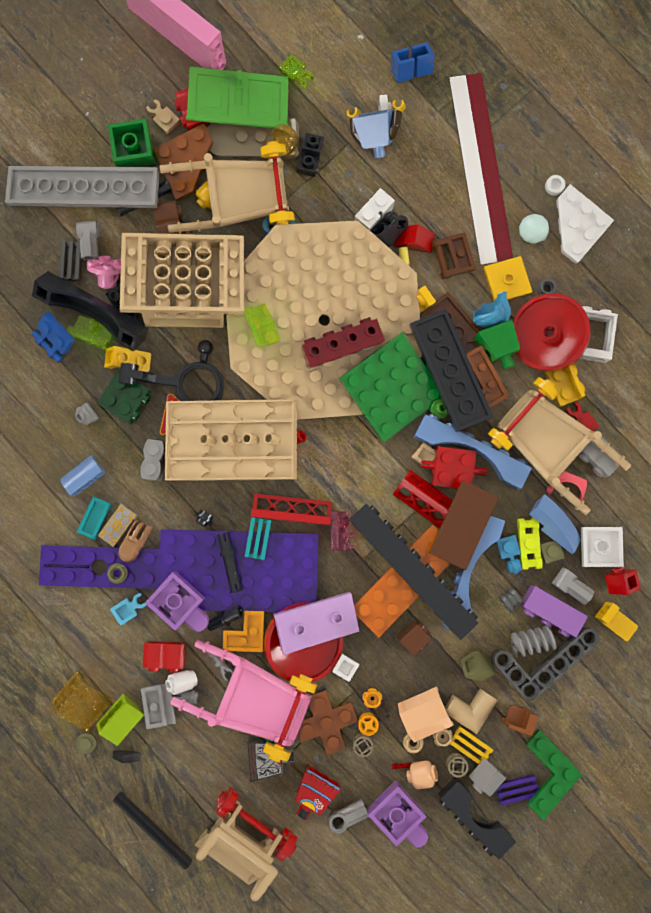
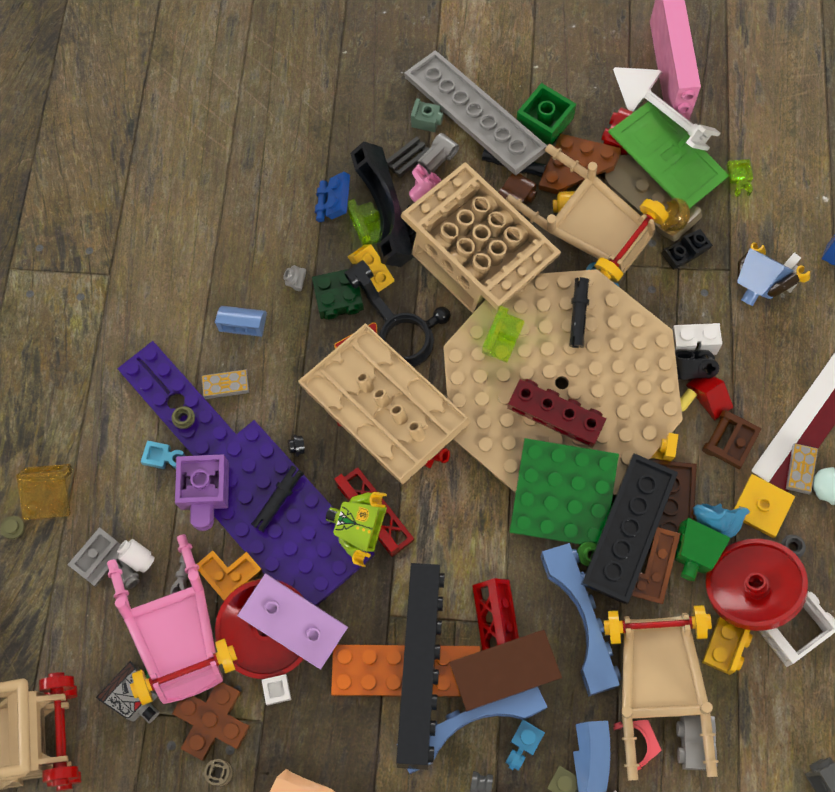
camera: 55 degrees right, 15 degrees down
teal tile [77,496,112,540] -> none
lime brick [96,694,144,746] -> none
black tile [112,750,141,763] -> none
medium nougat arm [118,520,153,562] -> none
light grey brick [140,439,165,482] -> none
red brick [143,641,186,673] -> none
tan plate [146,99,181,135] -> none
black axle [207,605,245,631] -> none
teal tile [245,517,271,560] -> none
red torso [295,764,341,820] -> none
clear pink plate [331,511,354,551] -> none
light orange wheel [358,712,379,736] -> none
light orange plate [362,688,382,708] -> none
reddish brown brick [396,621,431,656] -> none
tan tile [411,442,436,469] -> none
red plate [420,446,487,488] -> none
neon yellow plate [517,518,542,570] -> none
red plate [565,402,600,431] -> none
none -> lime torso [326,492,387,567]
none -> sand green brick [411,98,444,132]
none -> black pin [569,277,590,348]
none -> white piece [613,67,720,151]
none -> light grey tile [786,443,818,495]

